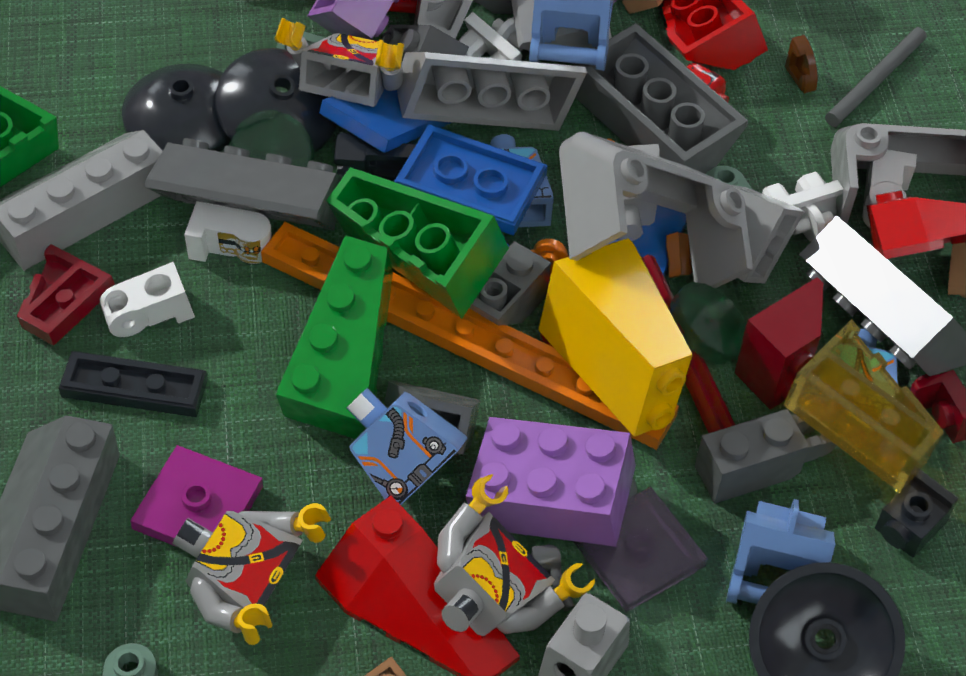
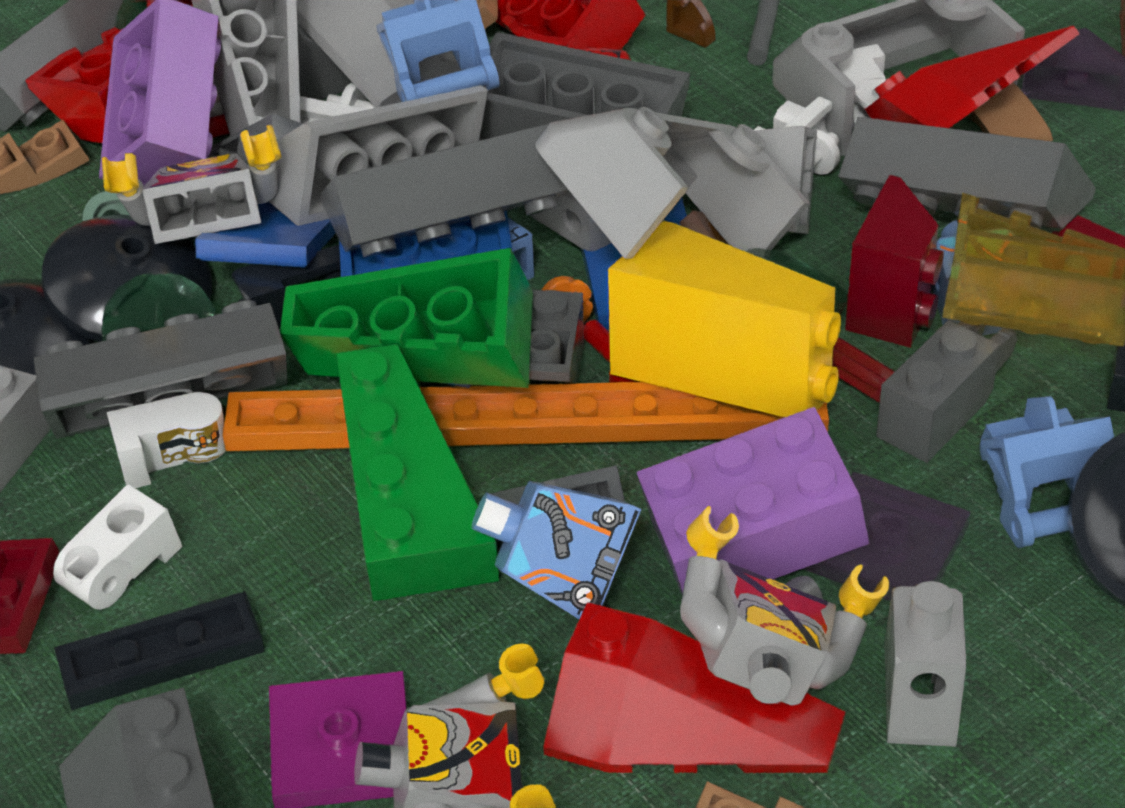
camera: 25 degrees left, 10 degrees down
none -> dark grey slope [320,123,569,257]

